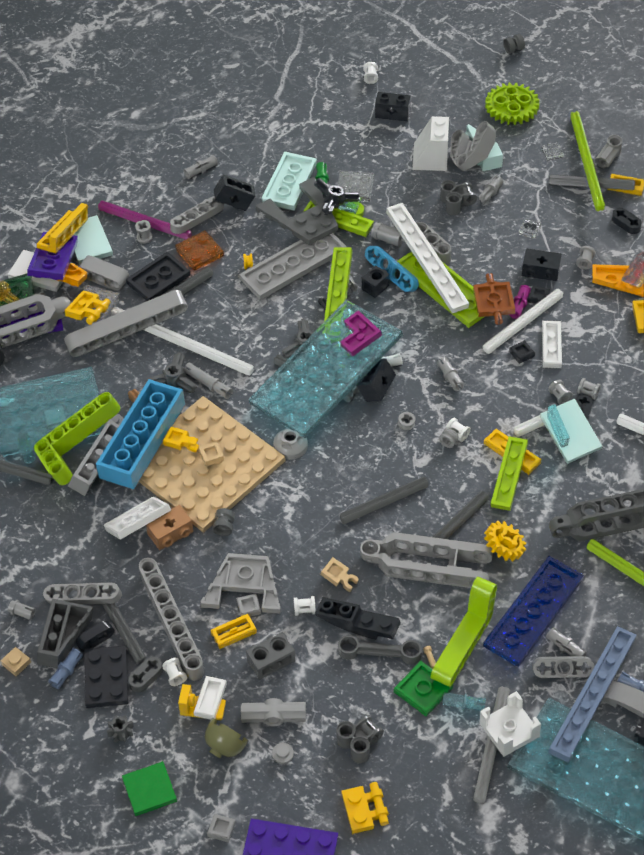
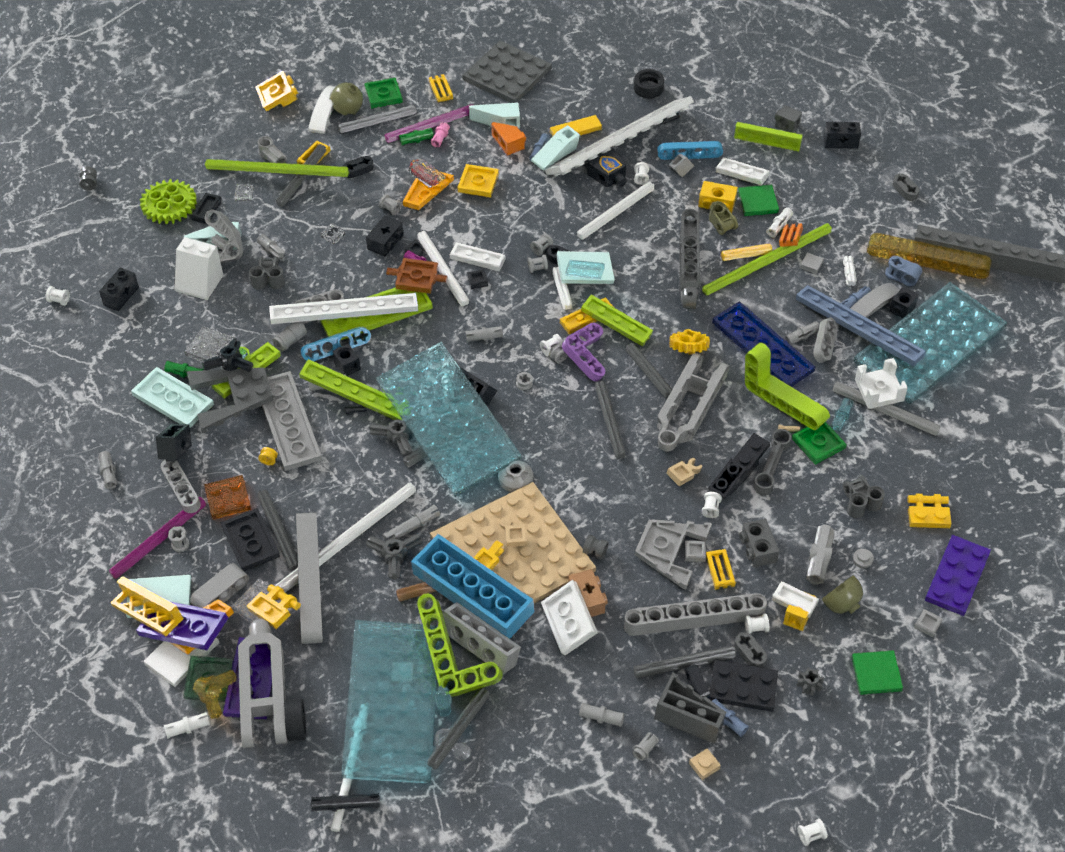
camera: 75 degrees left, 0 degrees up
light grey beam [43,583,122,605] -> none
magenta plate [340,310,382,357] -> none
none -> black tile [191,193,222,224]
none -> medium lavender beam [562,323,605,382]
none -> light grey pin [579,703,625,727]

